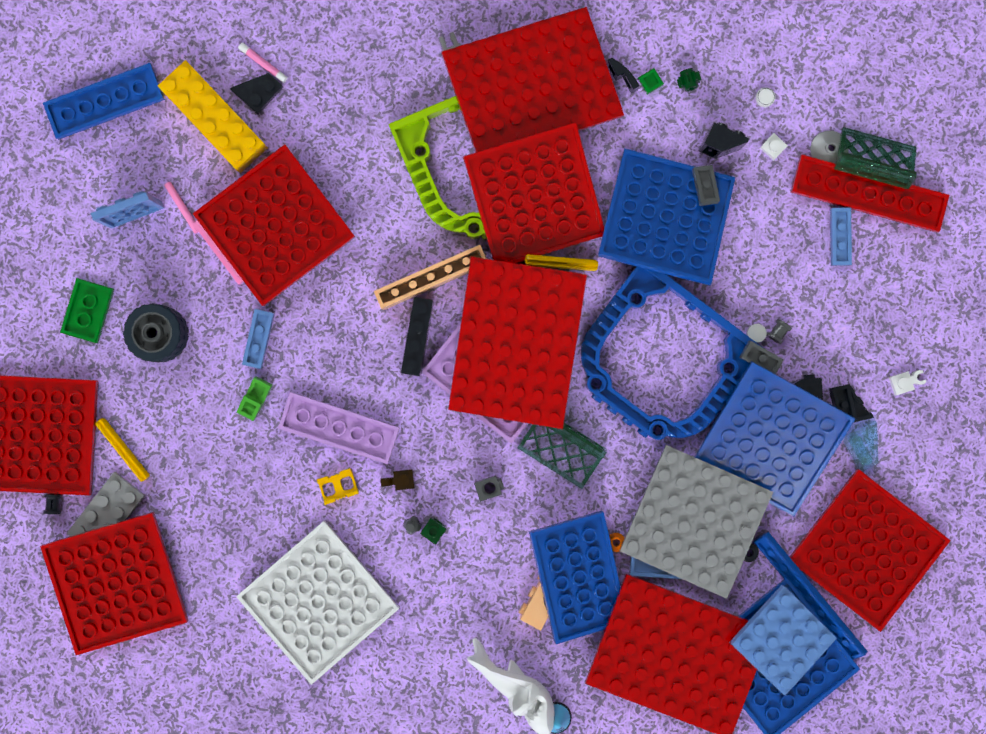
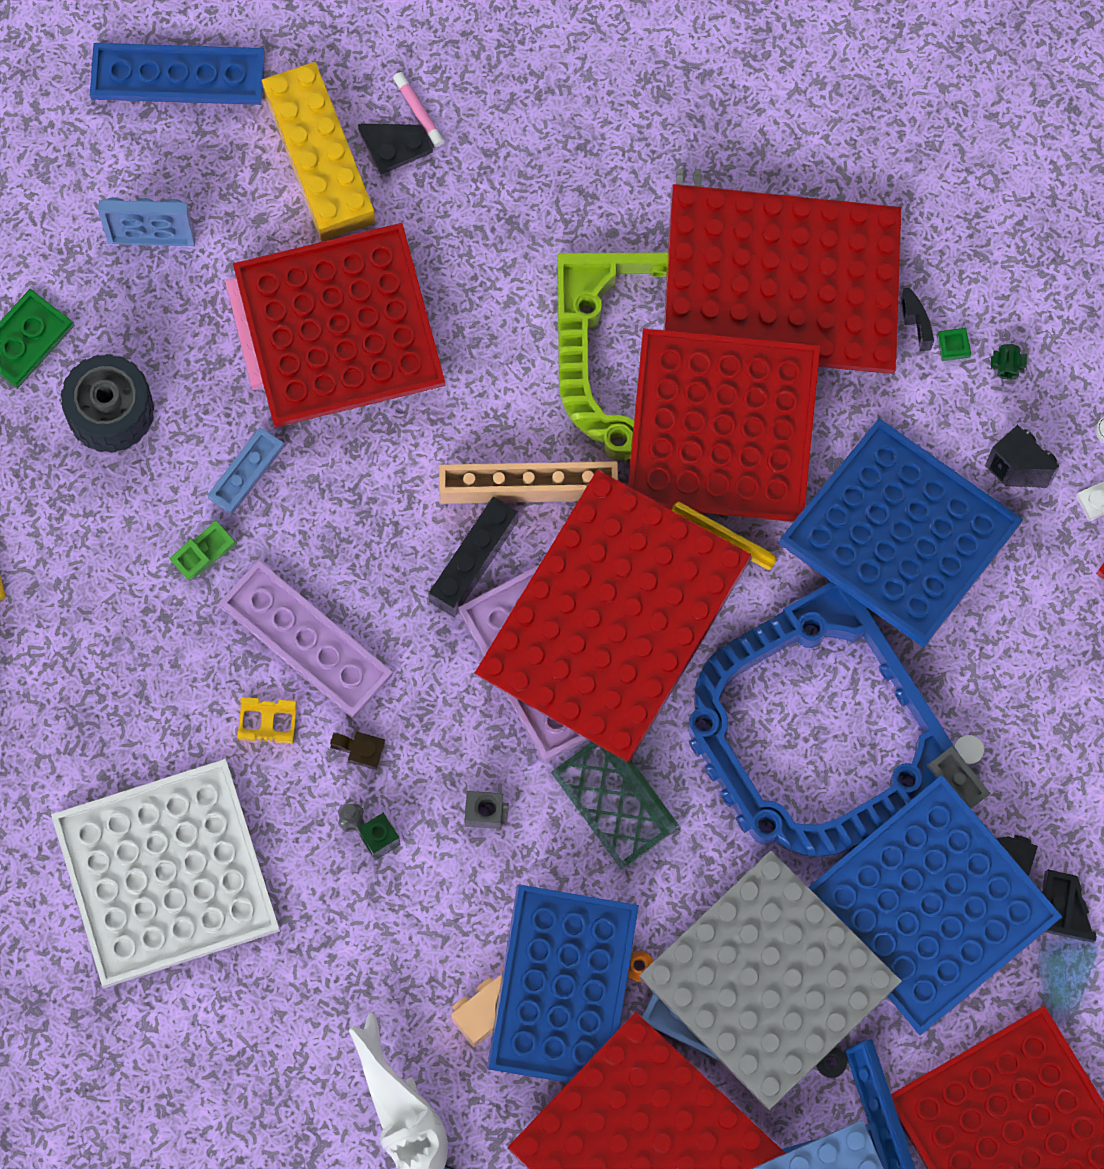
camera: 20 degrees right, 15 degrees down
bright pink bar [164,182,199,234] -> none
dark grey plate [692,165,720,206] -> none
dark grey bush [767,319,792,344] -> none

